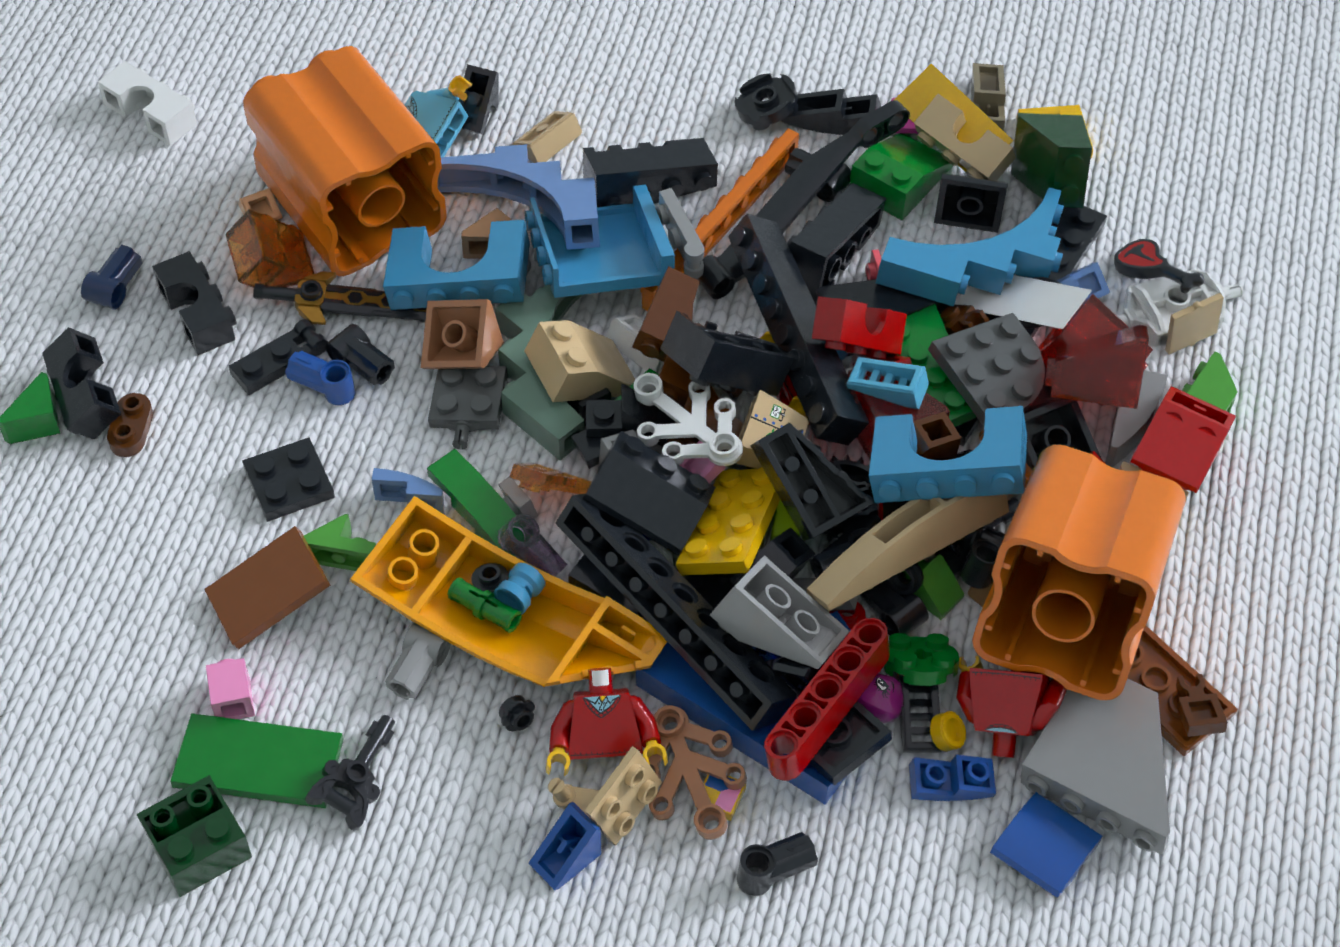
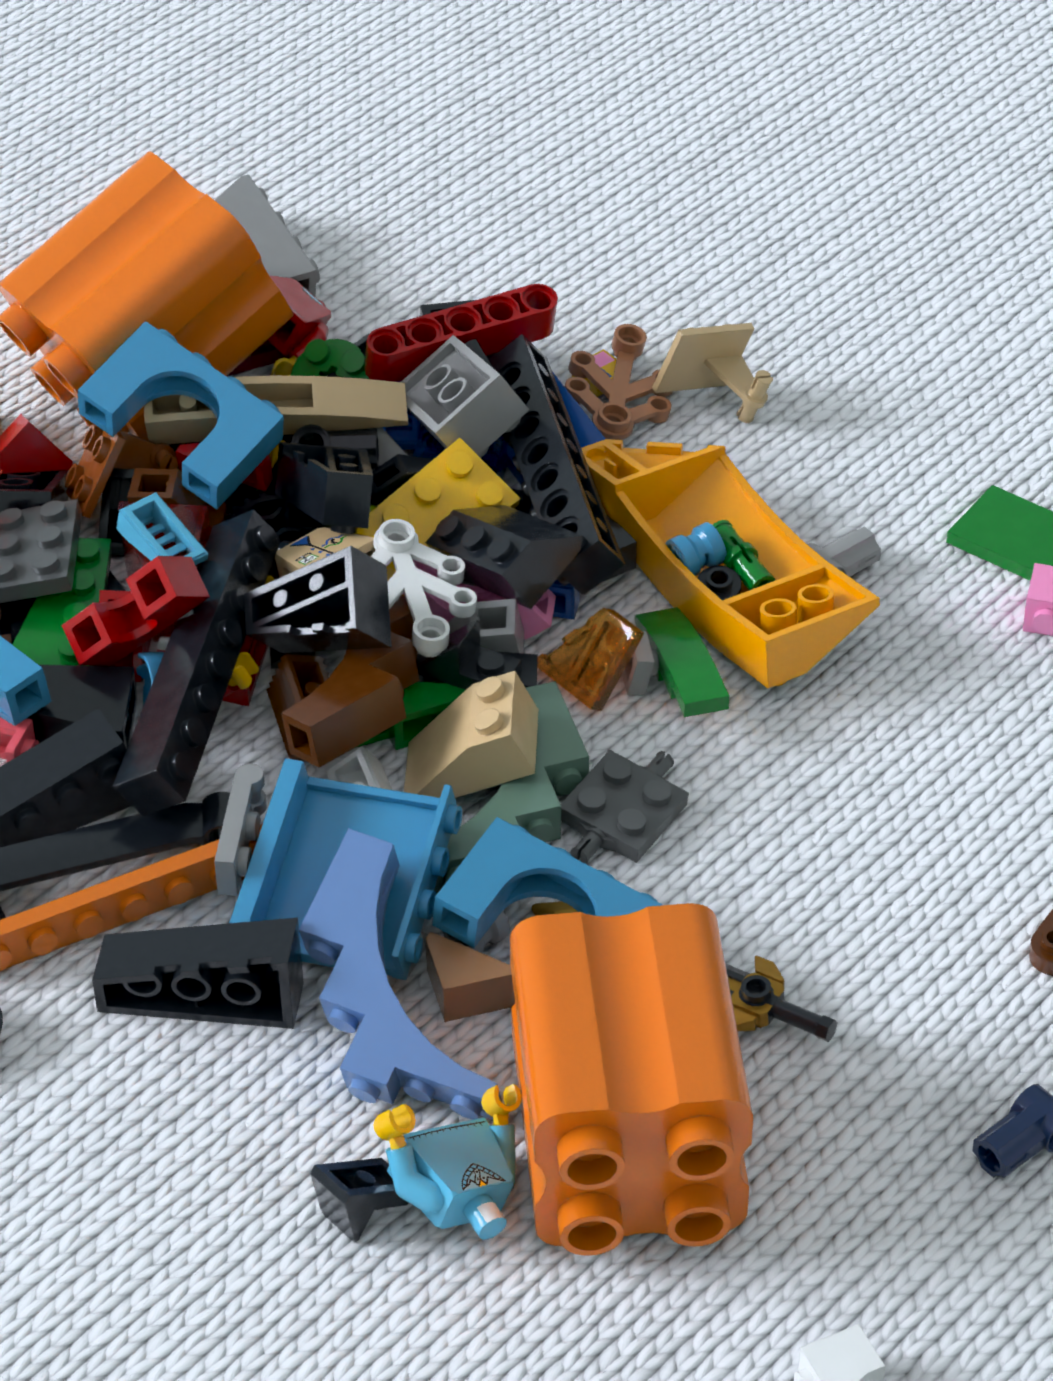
camera: 150 degrees left, 10 degrees down
black arch [152,251,237,355] -> none
dark orange tile [204,526,331,649] -> none
clear orange slope [225,209,314,288] -> none
black plate [229,319,328,395] -> none
light nougat slope [238,188,283,230] -> none
black plate [242,437,335,522] -> none
blue piece [285,351,356,405] -> none
bright green slope [304,514,376,571] -> none
black piece [305,715,395,831] -> none
black piece [325,324,395,385] -> none
medium blue slope [372,468,445,515] -> none
nougat slope [420,299,504,369] -> none
piece [497,514,568,577] -> none
black plate [499,695,535,731] -> none
tan slope [512,111,582,163] -> none
blue slope [529,802,601,890] -> none
red torso [545,667,668,776] -> none
black piece [737,832,818,896] -> none
blue slope [909,754,996,801] -> none
yellow tile [930,711,966,752] -> none
blue slope [990,792,1103,898] -> none

